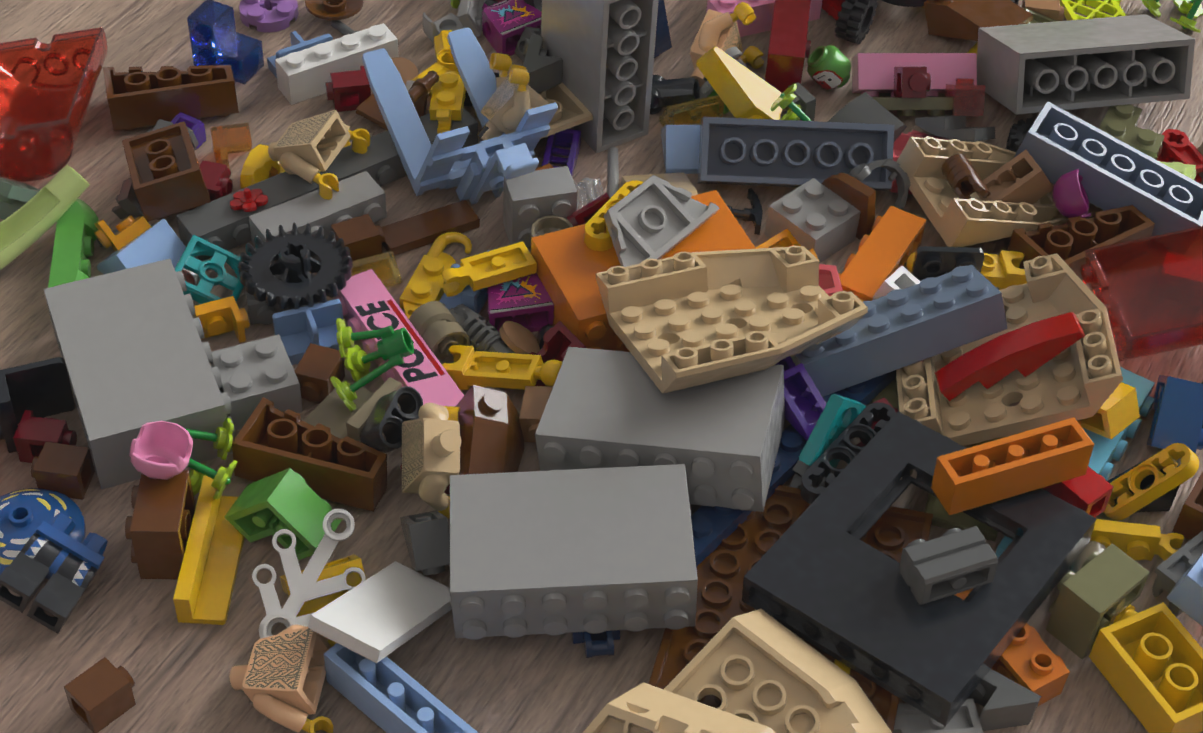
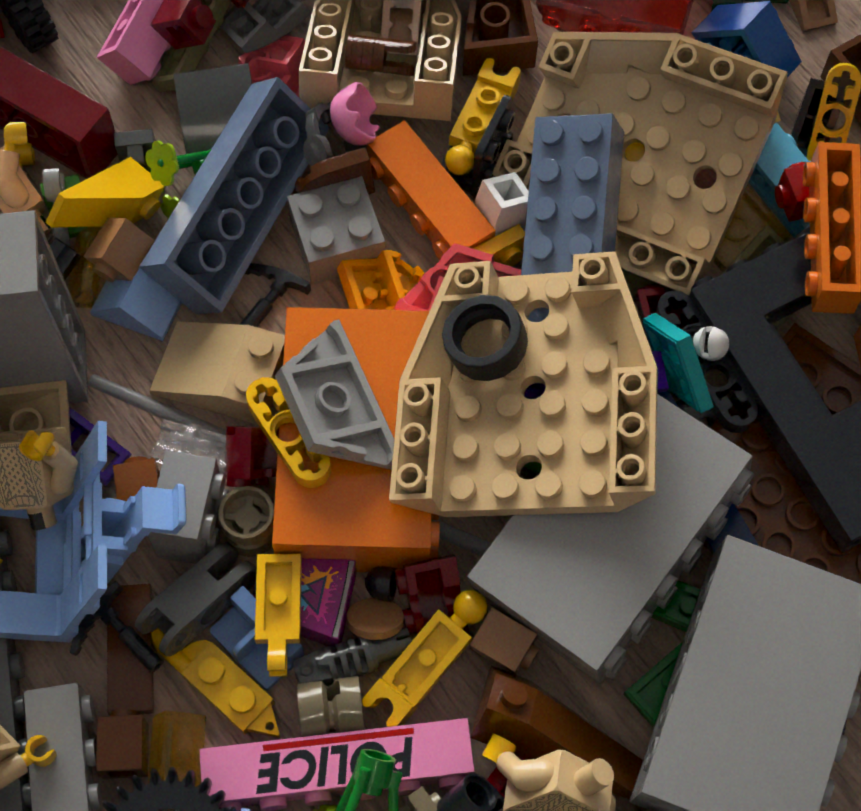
camera: 65 degrees left, 20 degrees up
bright green head [807,45,851,90] -> none
red slope [935,312,1085,401] -> none
none -> black piece [70,580,164,673]
none -> medium nougat brick [83,217,155,282]
none -> dark grey piece [135,542,257,657]
none -> bright pink hair [330,82,380,145]
none -> black tyre [442,295,528,381]
none -> white hinge [692,326,729,361]

